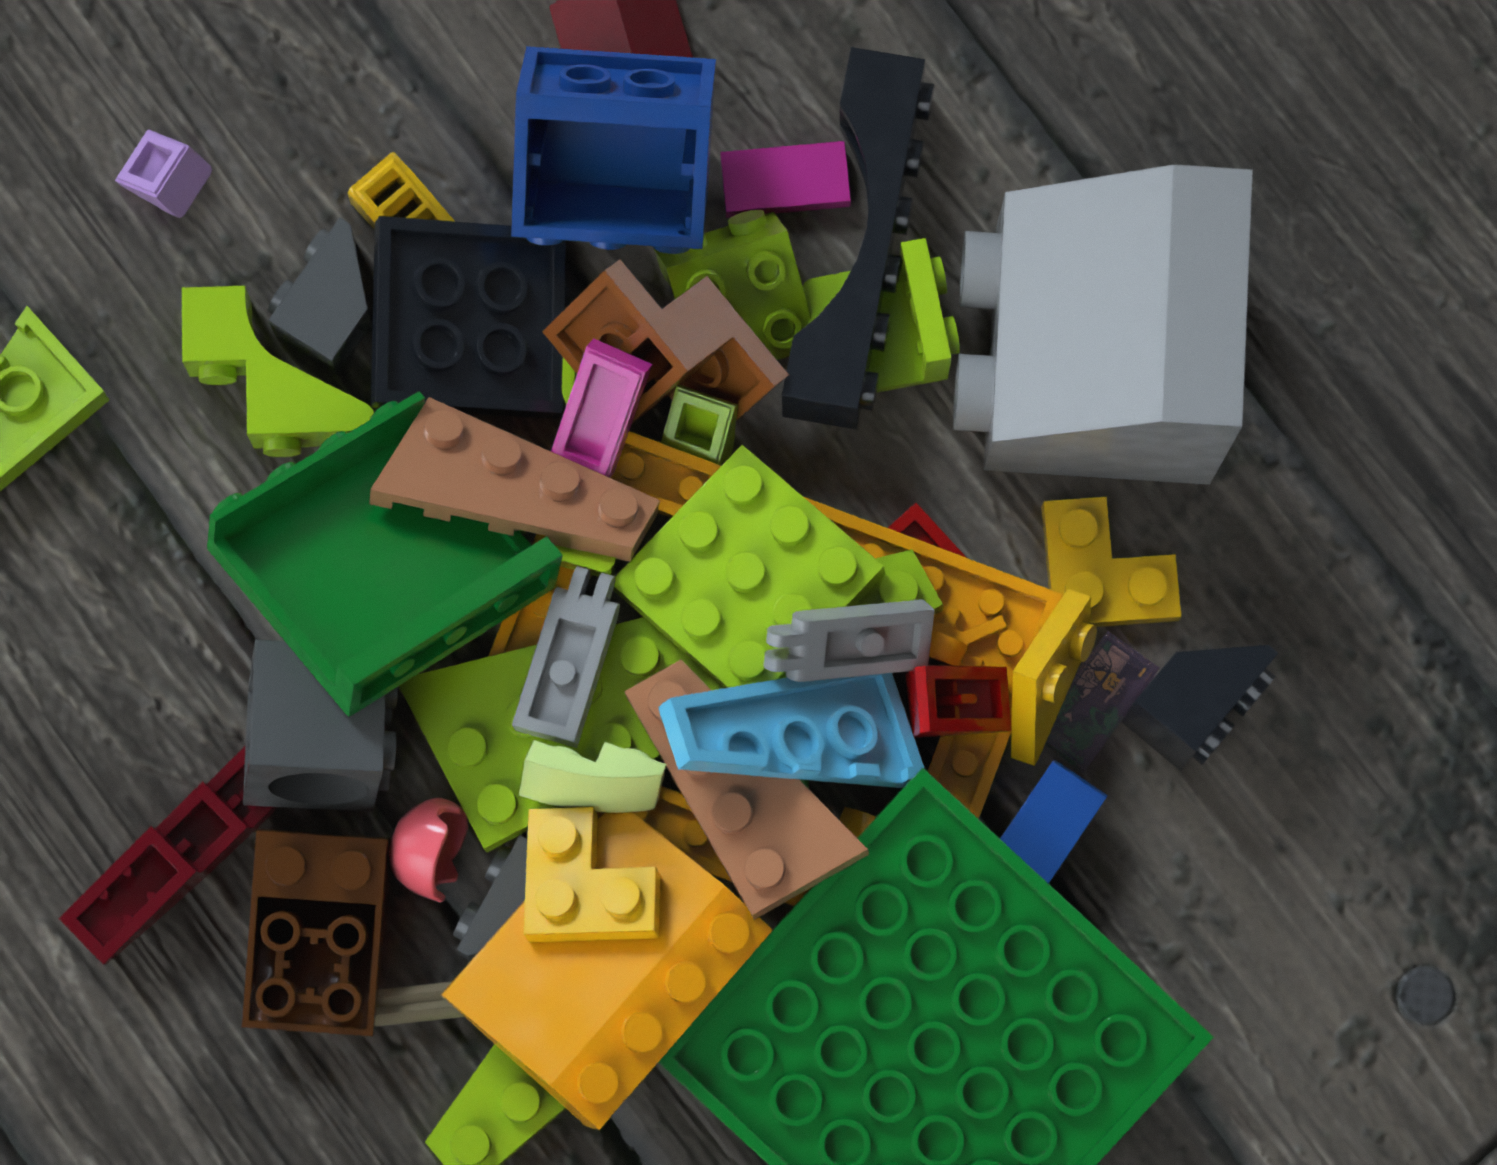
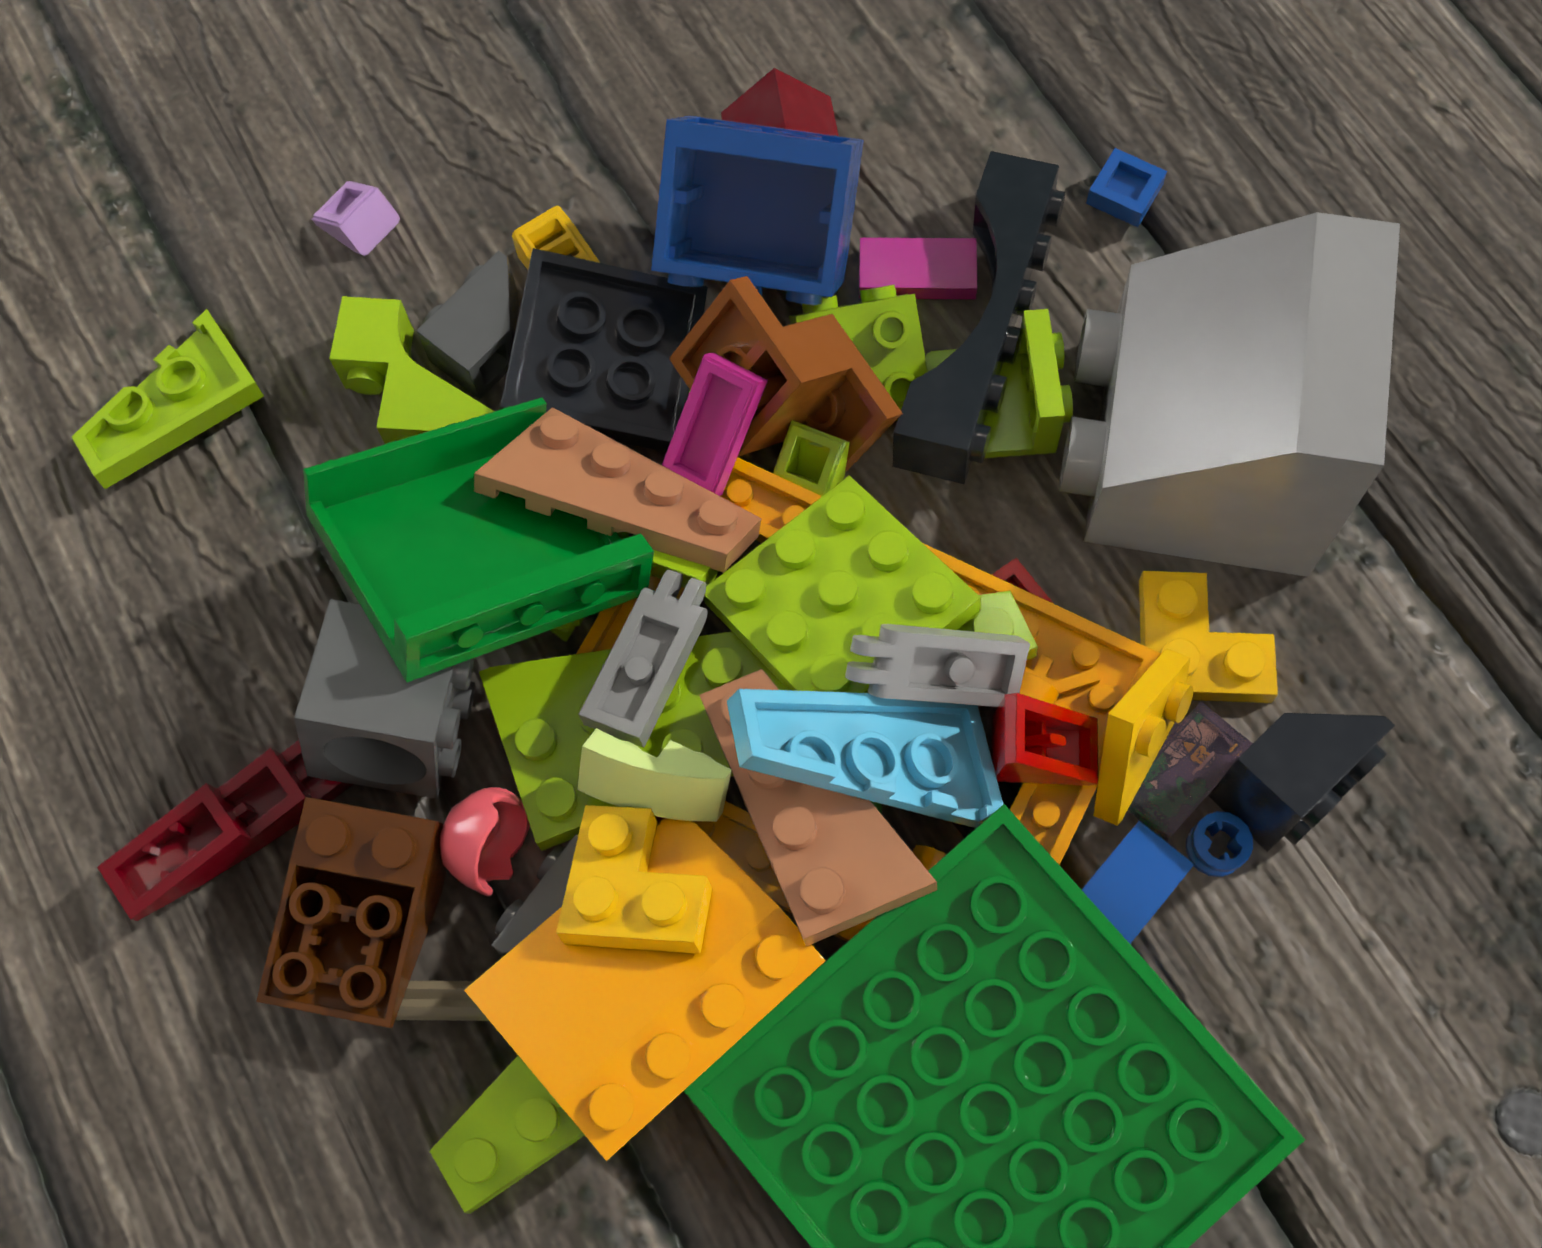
camera: 15 degrees right, 10 degrees down
none -> blue plate [1086,148,1167,227]
none -> blue bush [1186,811,1253,877]

